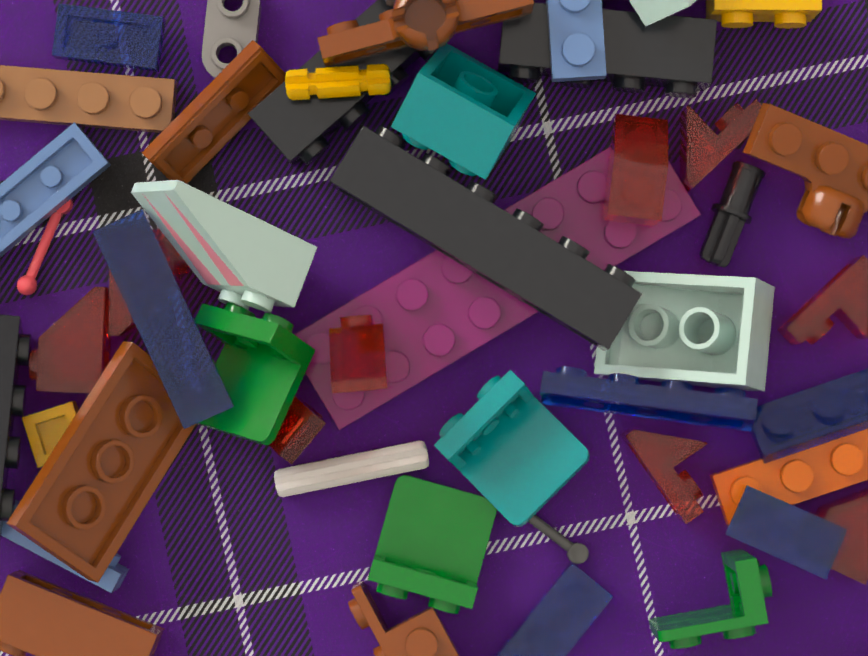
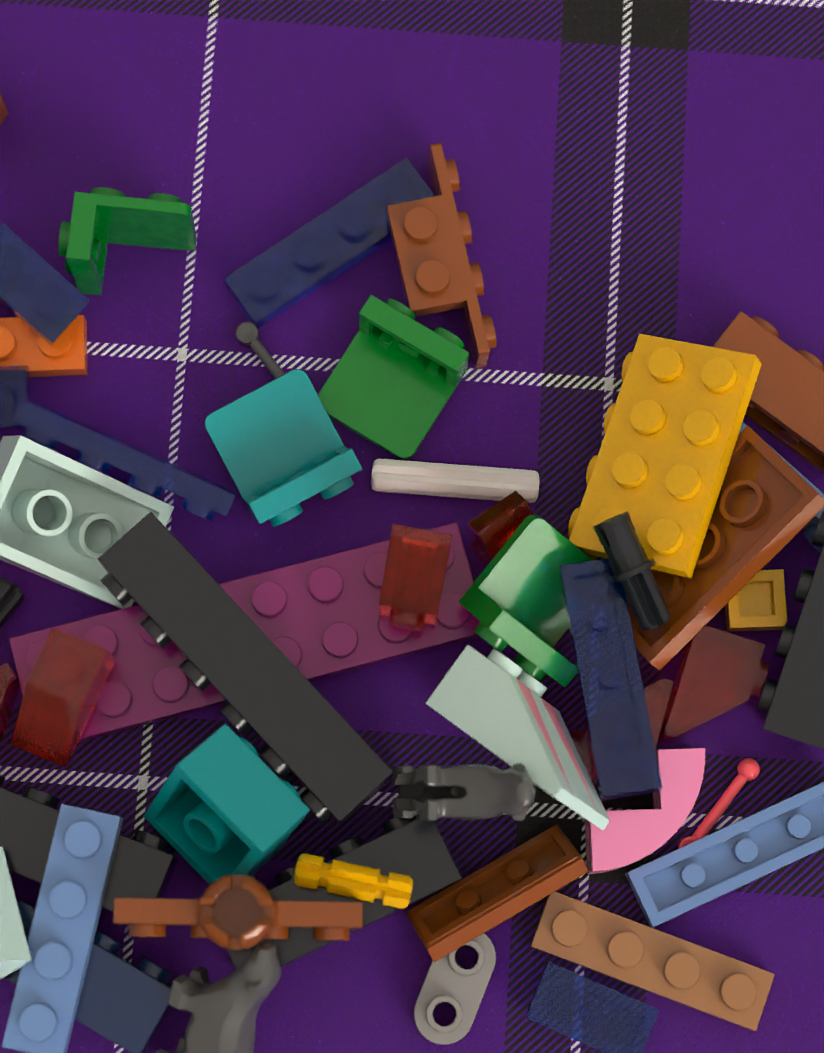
camera: 170 degrees left, 10 degrees down
clear red slope [620,429,708,524] -> none
none -> dark grey animal [393,763,536,821]
none -> yellow bracket [568,334,762,579]
none -> bright pink brick [584,748,705,874]
none -> black axle [593,511,670,631]

